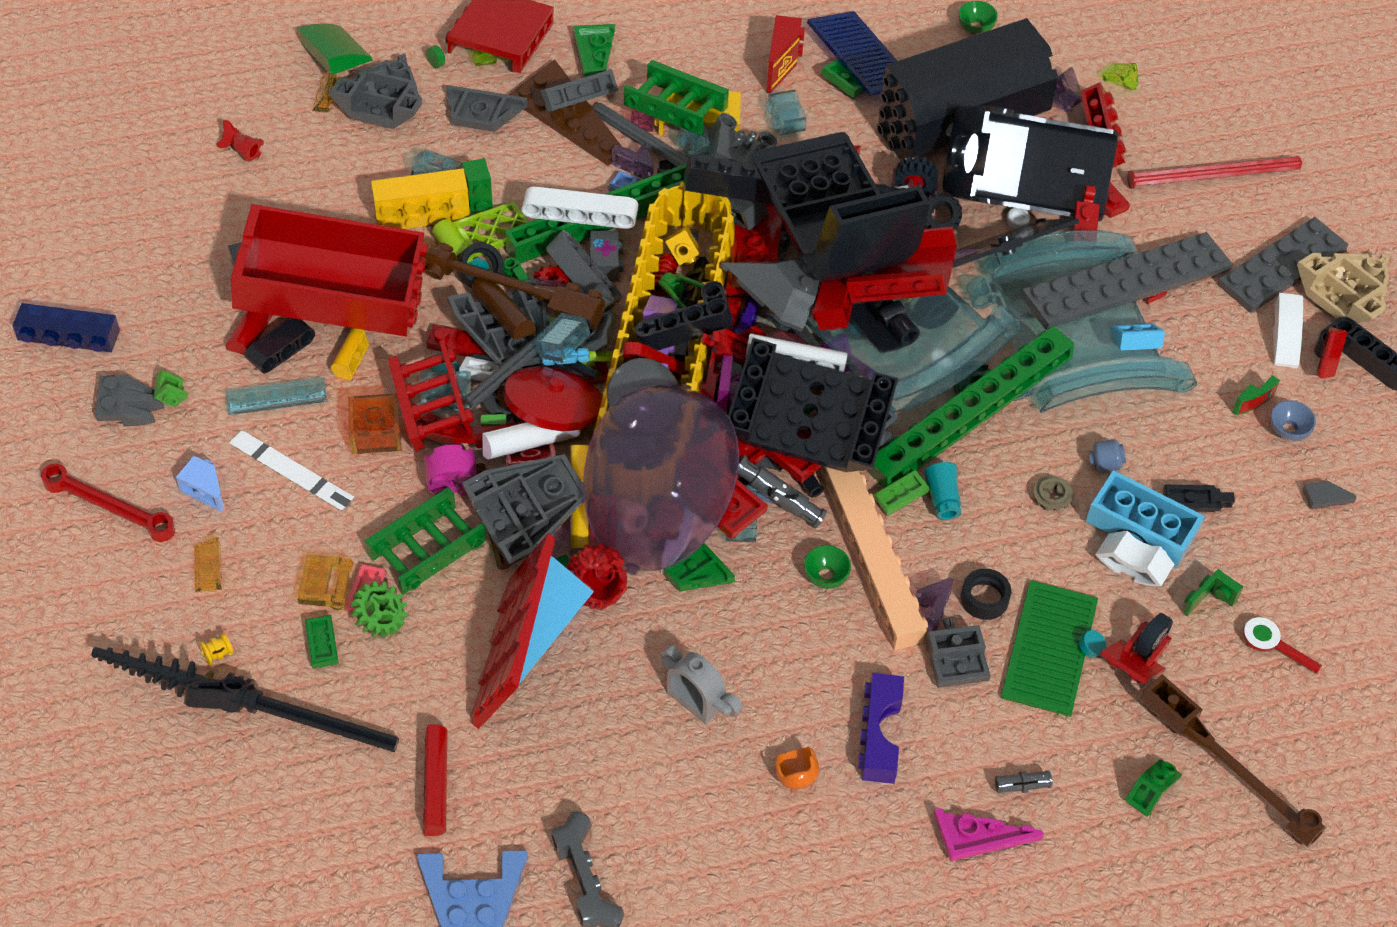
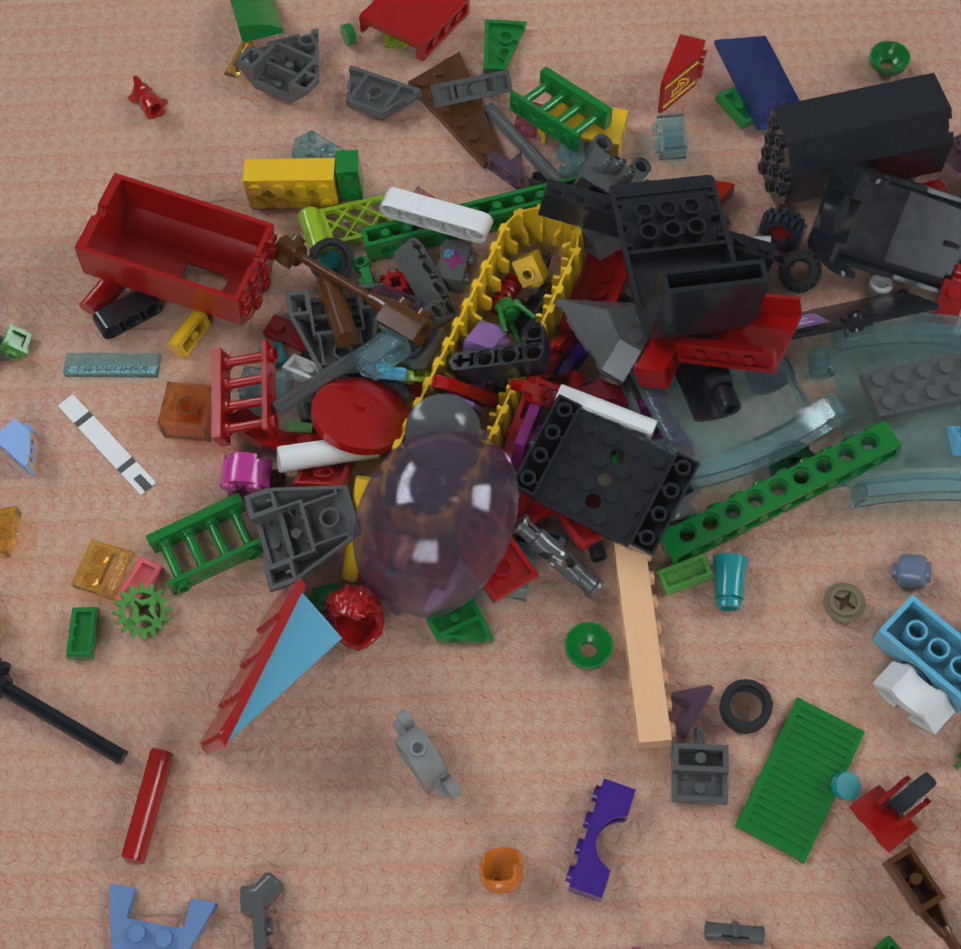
camera: 20 degrees right, 10 degrees up
medium blue tile [609,170,639,191] -> none

